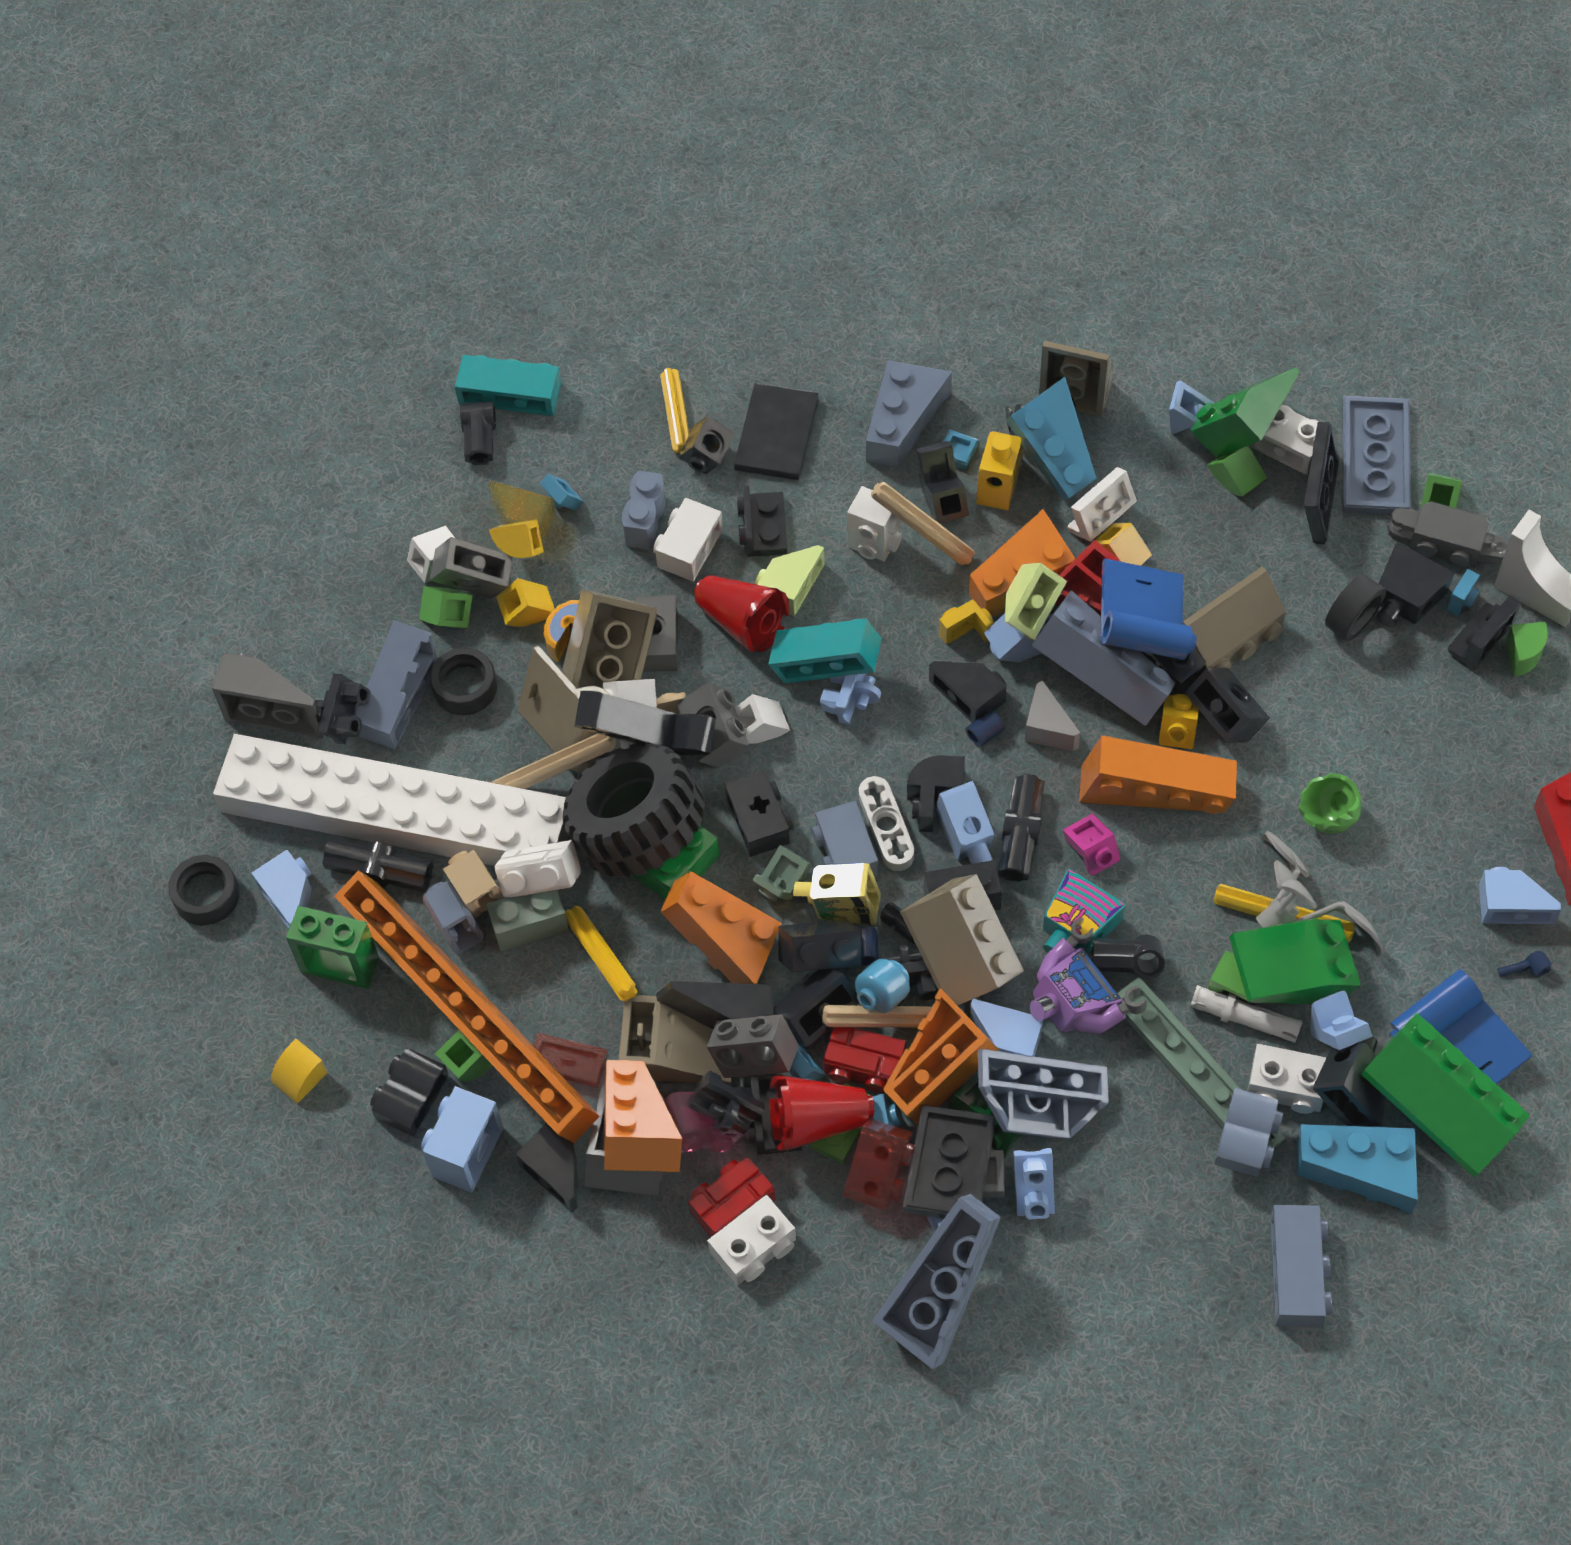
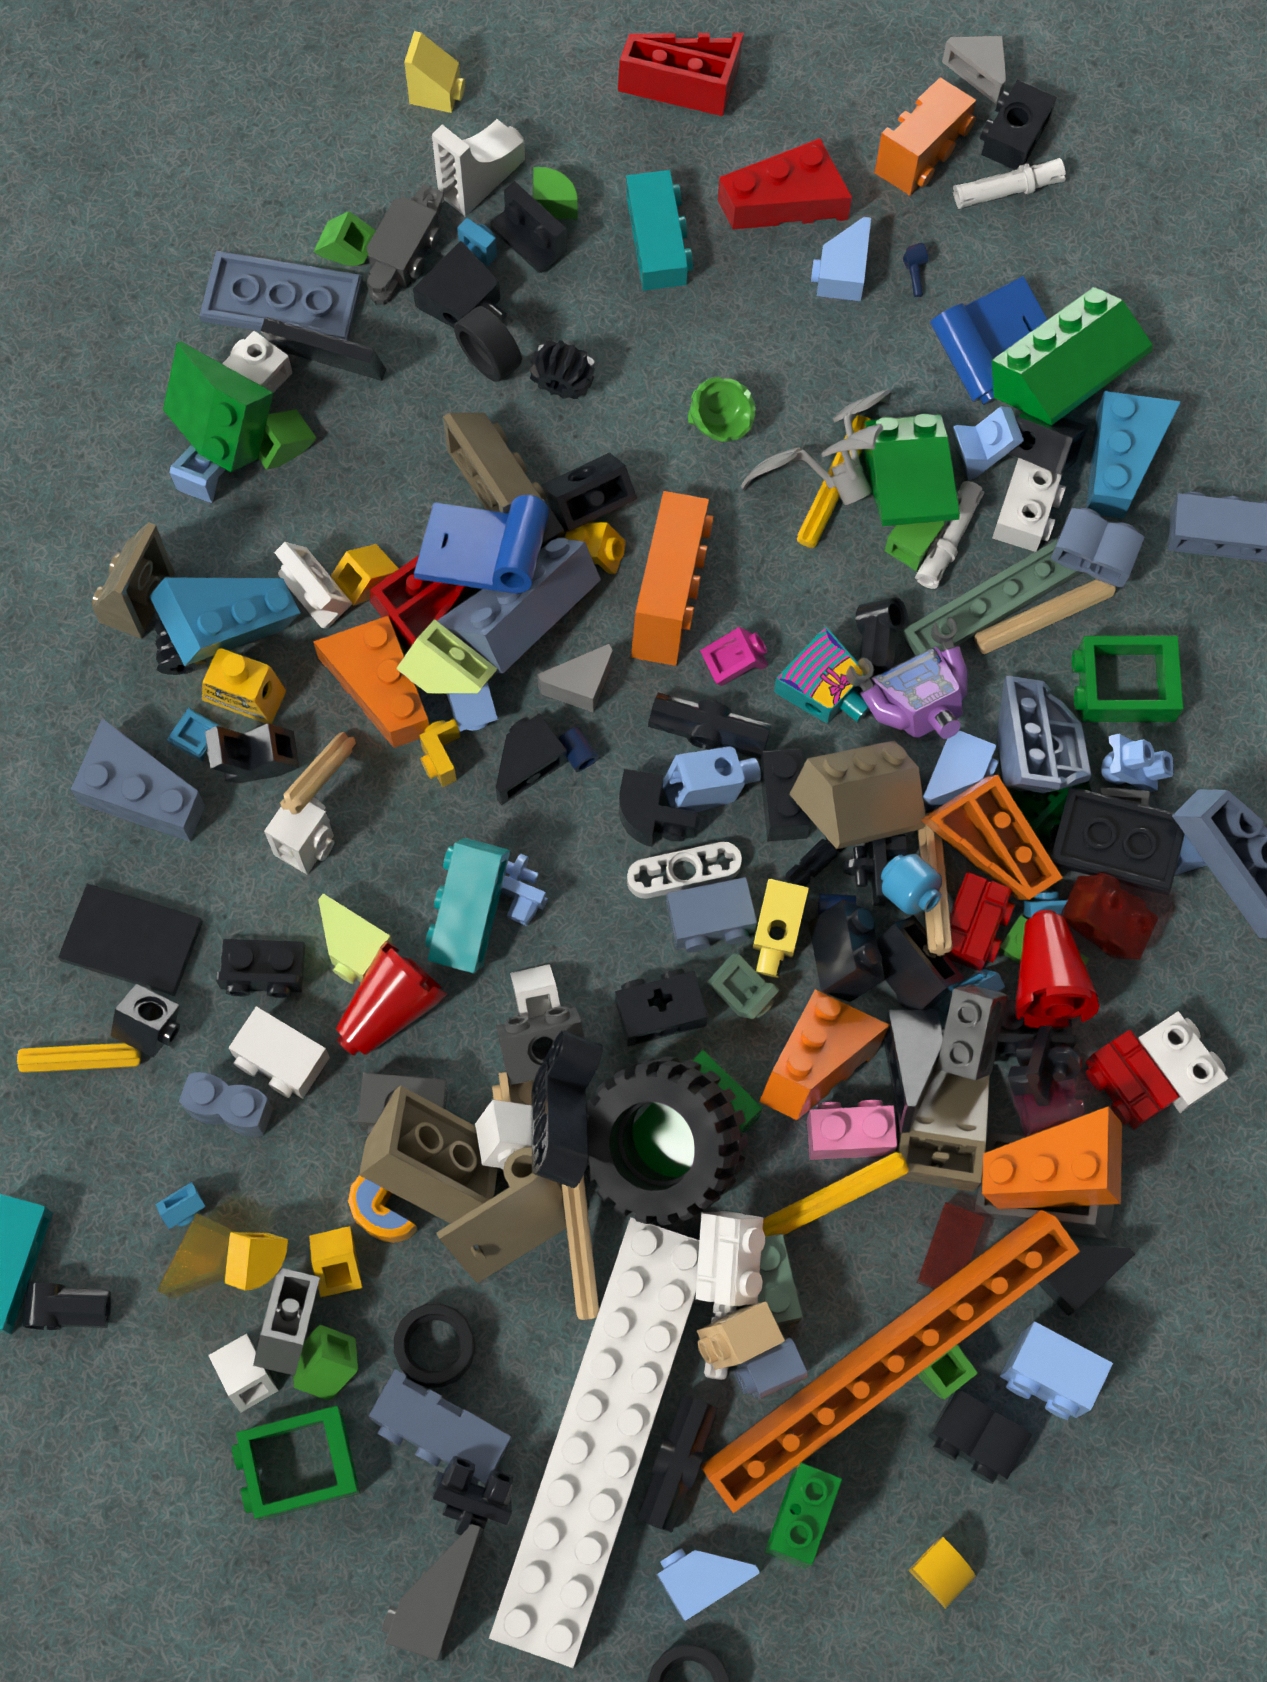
camera: 90 degrees left, 10 degrees up
none -> green window [232,1405,361,1521]
none -> black gear [530,340,595,399]
none -> teal brick [626,170,693,291]
none -> bright pink brick [807,1100,897,1160]
none -> tan axle [974,579,1116,654]
none -> green window [1071,636,1183,722]

